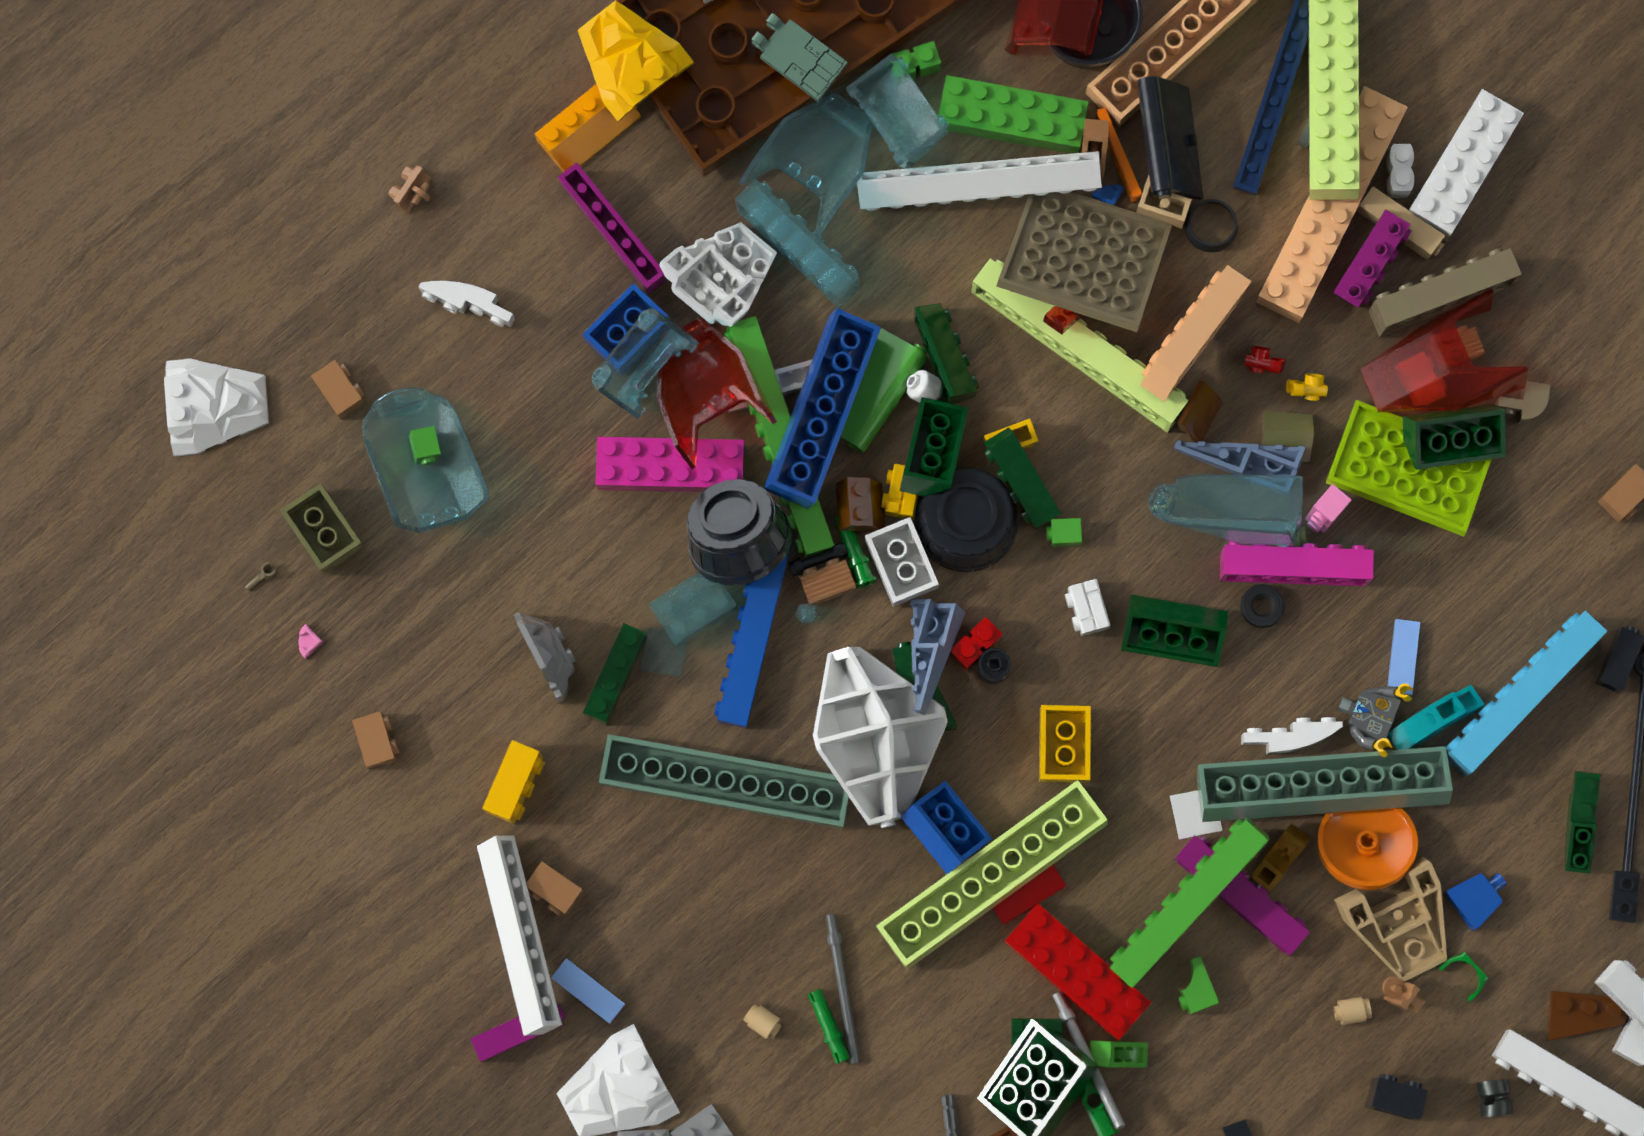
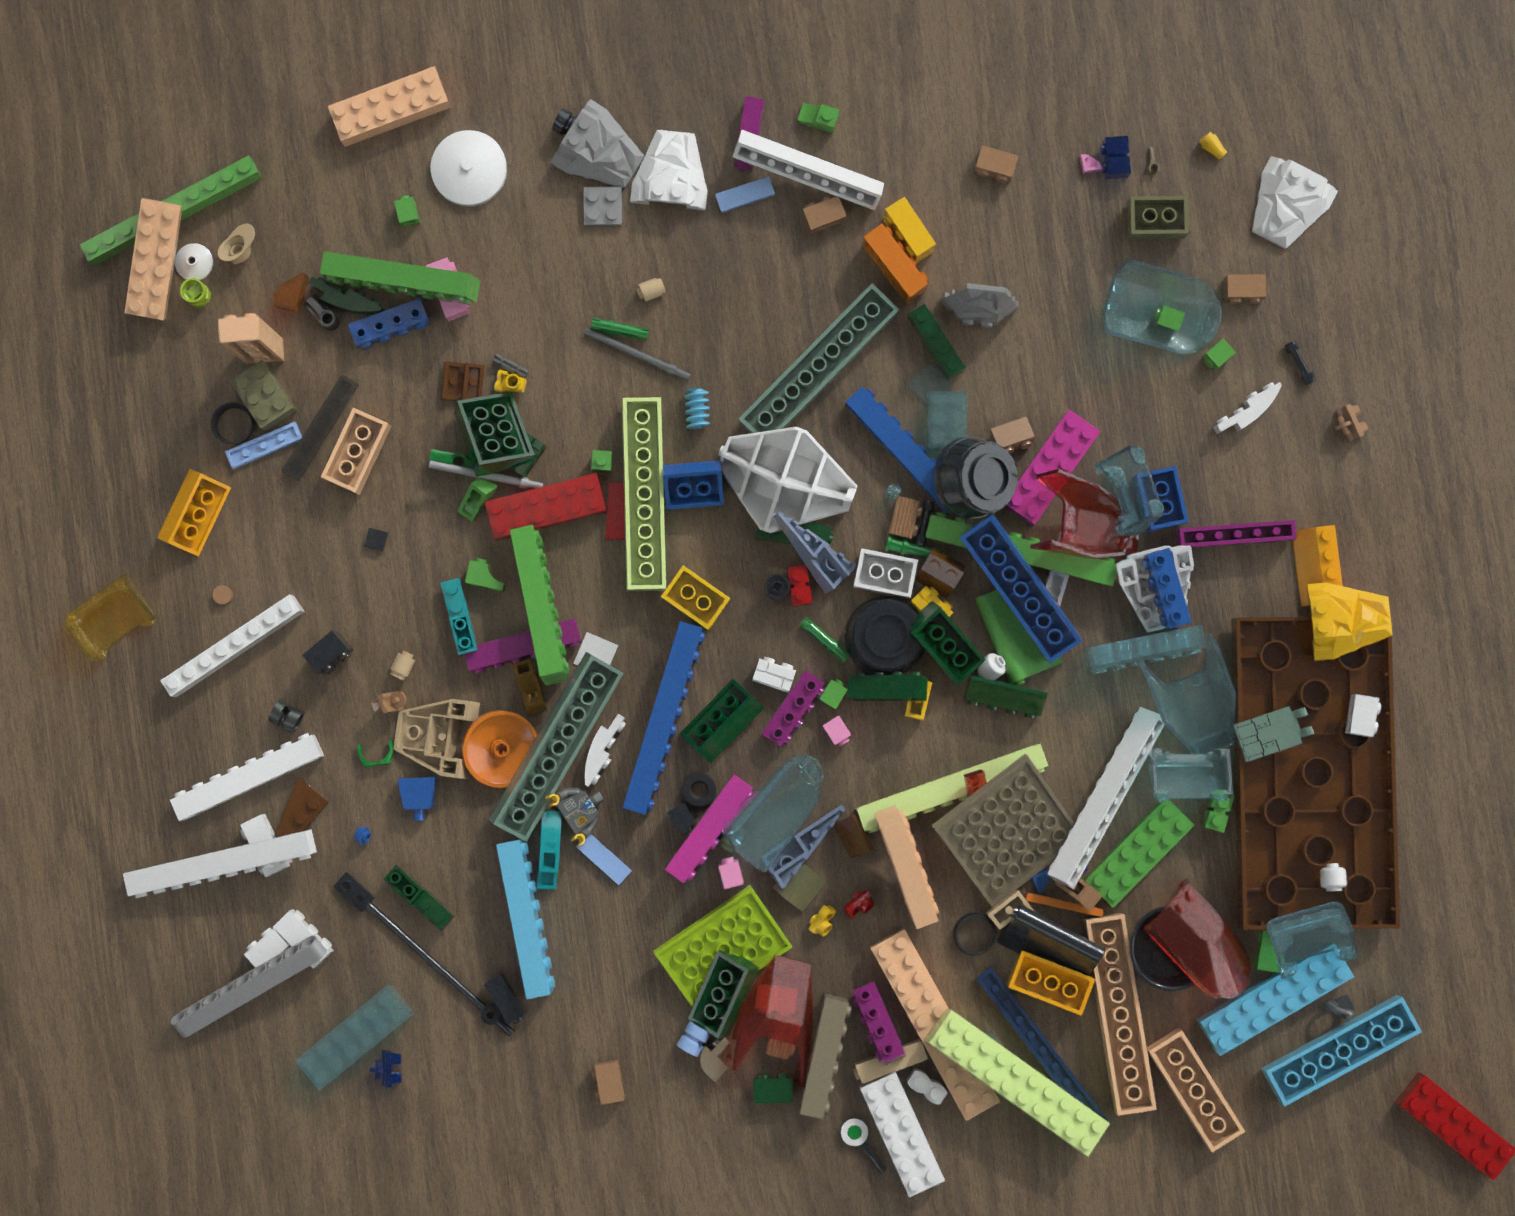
camera: 120 degrees right, 5 degrees up
none -> blue plate [354,826,371,846]
none -> teal slope [441,578,478,655]
none -> yellow plate [494,370,527,393]
none -> bright green brick [591,450,613,473]
none -> blue brick [623,621,706,814]
none -> black brick [667,803,696,834]
none -> light blue wheel [677,1021,711,1057]
none -> medium azure piece [685,389,710,429]
none -> dark green brick [753,1073,793,1104]
none -> magenta brick [762,670,825,747]
none -> bright green arch [797,103,839,134]
none -> green pin [799,617,850,663]
none -> bright pink brick [822,716,851,746]
none -> piece [841,1118,886,1174]
none -> orange brick [862,223,928,305]
none -> medium nougat brick [989,417,1035,454]
none -> light orange slope [1006,951,1095,1016]
none -> clear blue piece [1100,136,1131,179]
none -> blue brick [1142,548,1192,630]
none -> yellow cone [1199,132,1227,160]
none -> bright green brick [1202,338,1236,370]
none -> black bar [1285,340,1316,385]

